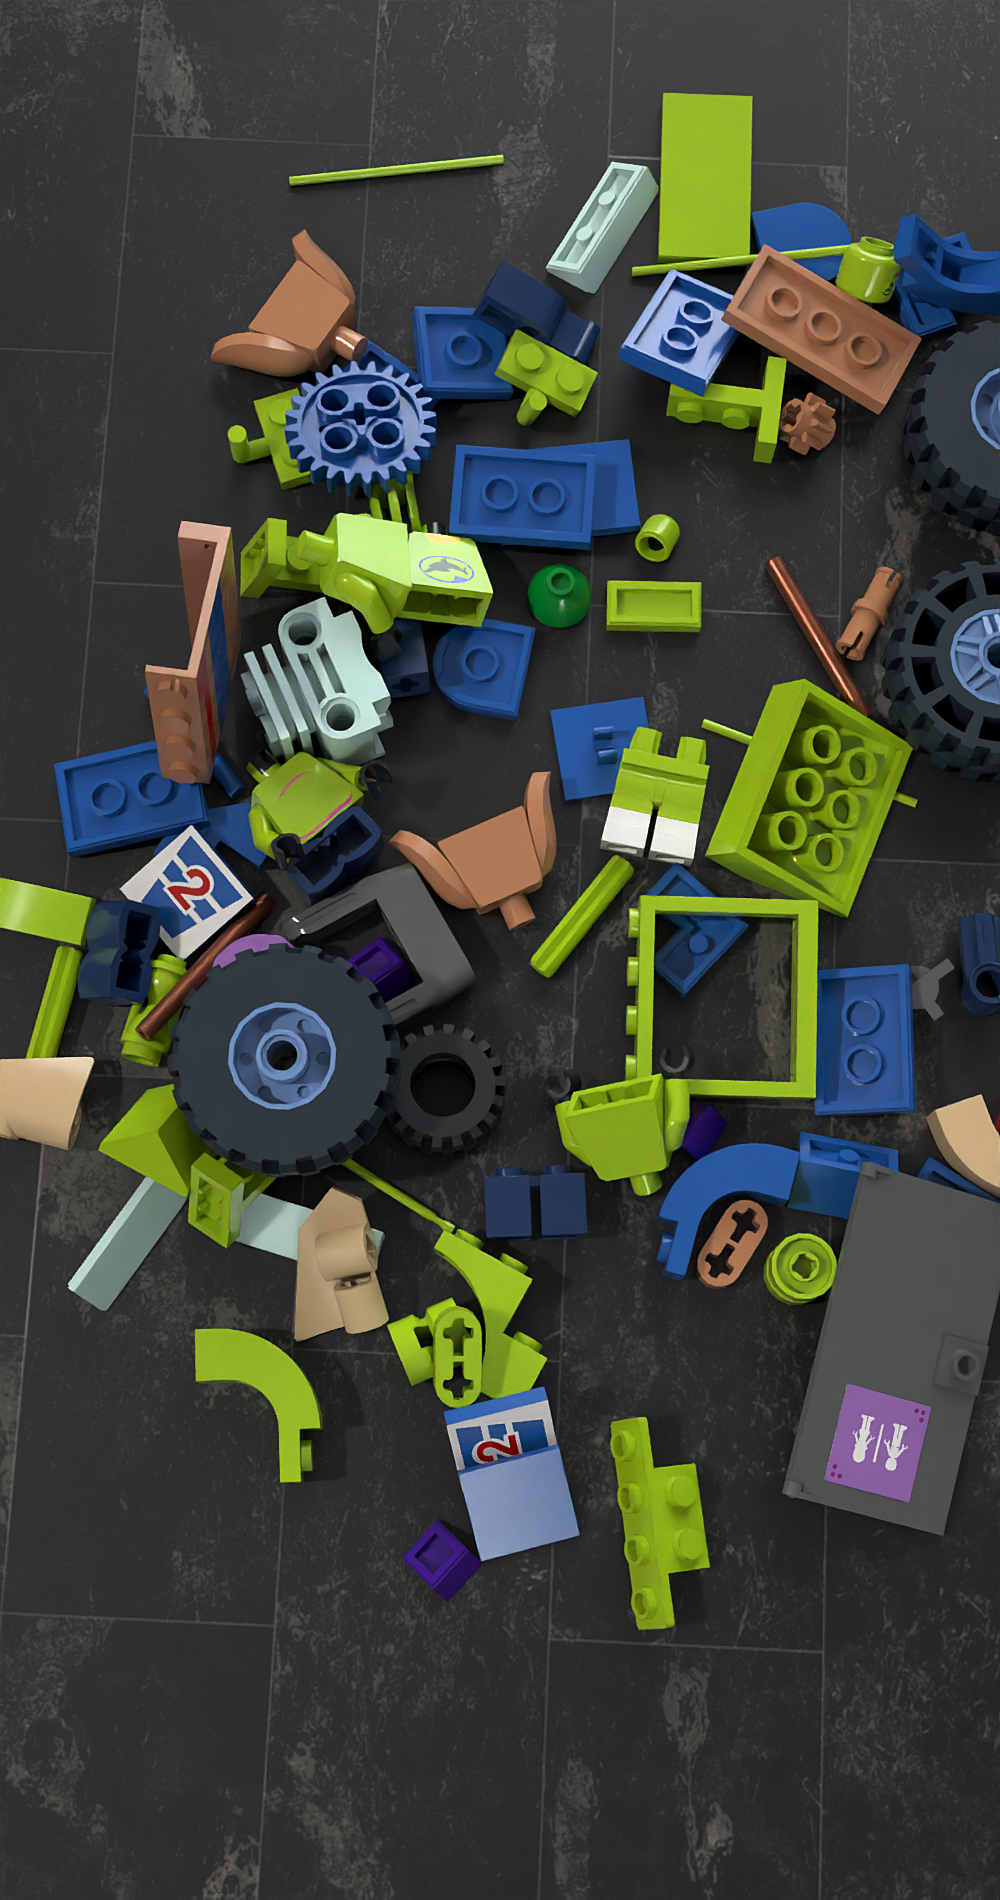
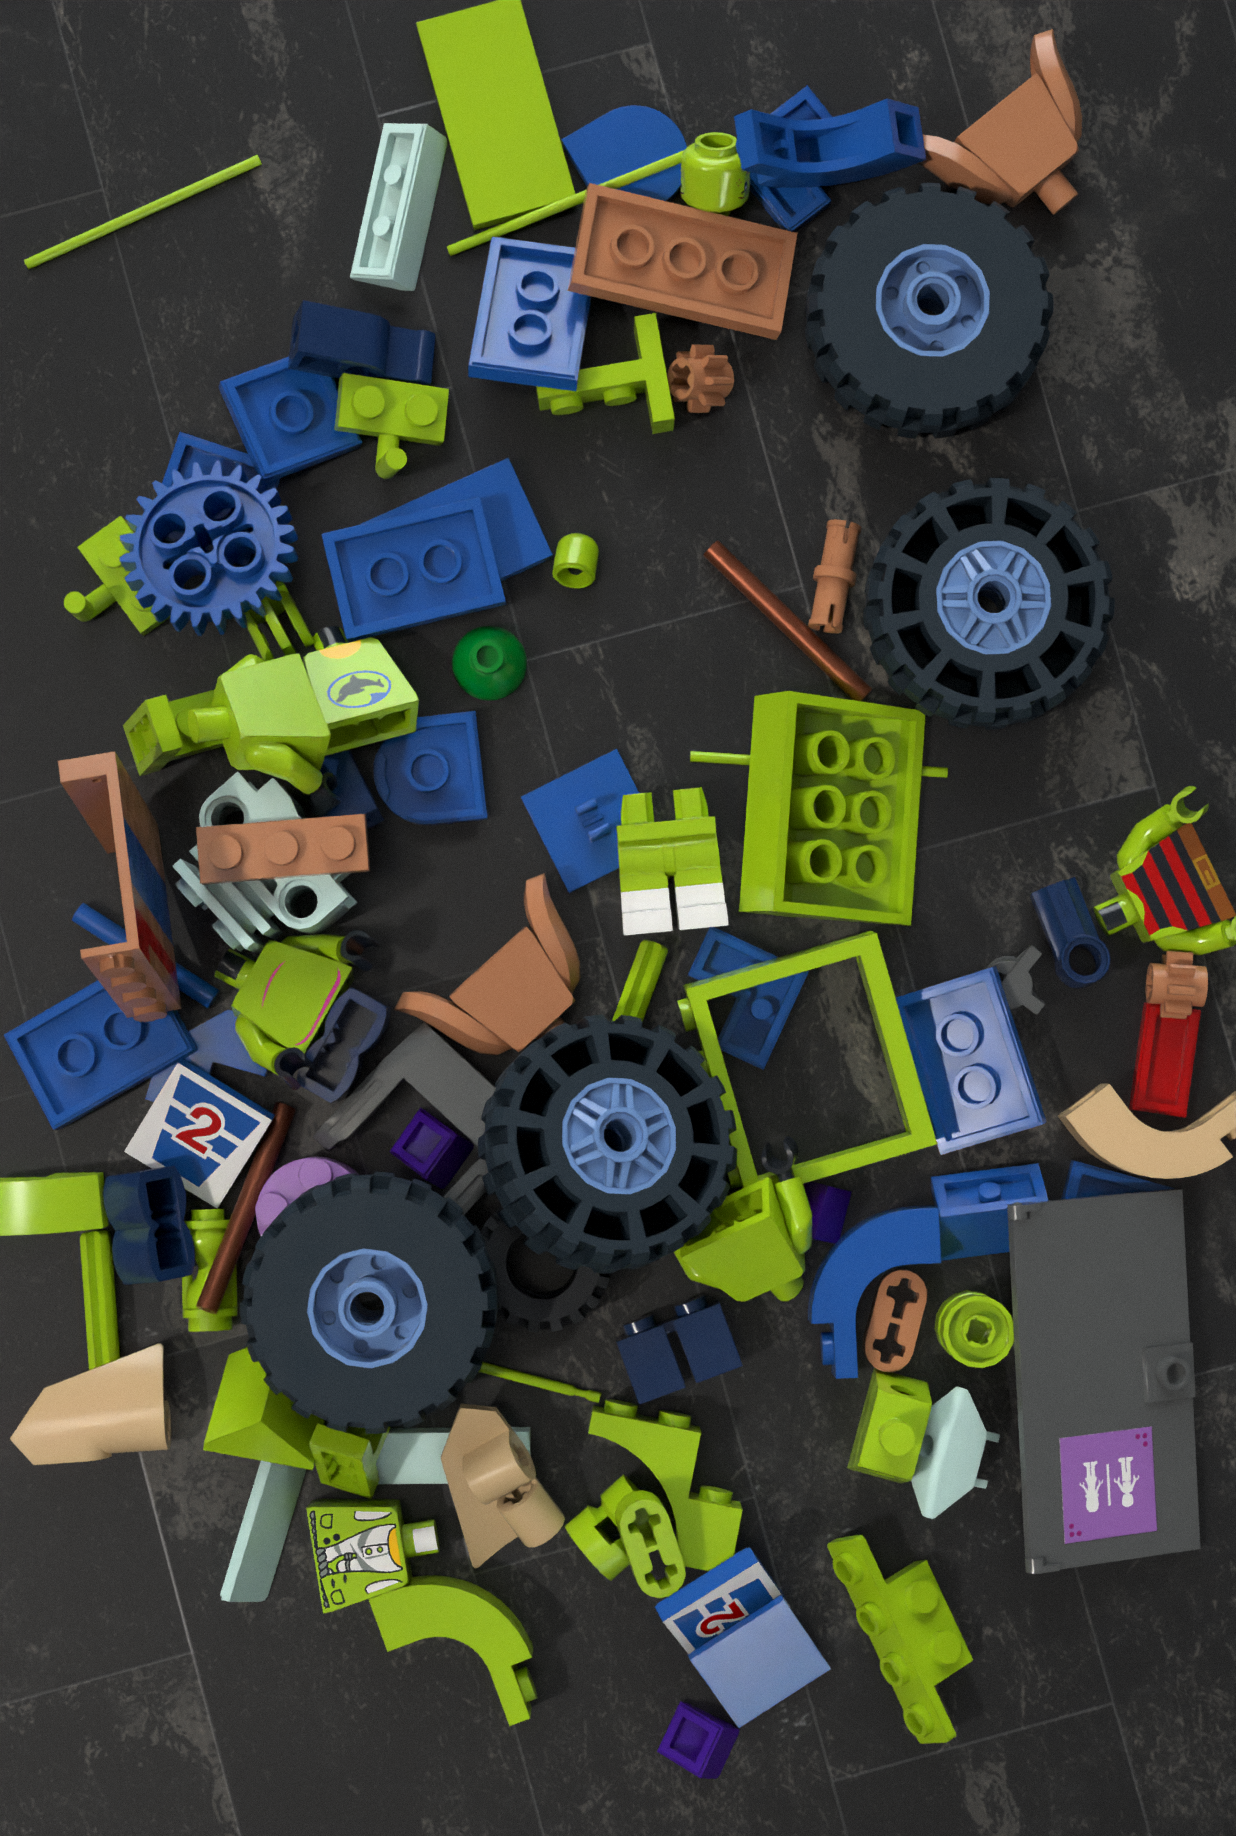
camera: 20 degrees left, 10 degrees up
nougat torso [210,229,368,377] -> none
lime tile [606,581,701,632] -> none
none -> nougat plate [196,814,370,885]
none -> torso [306,1499,440,1613]
none -> black wheel [478,1014,737,1274]
none -> lime torso [847,1368,932,1483]
none -> light aqua piece [911,1386,1000,1519]

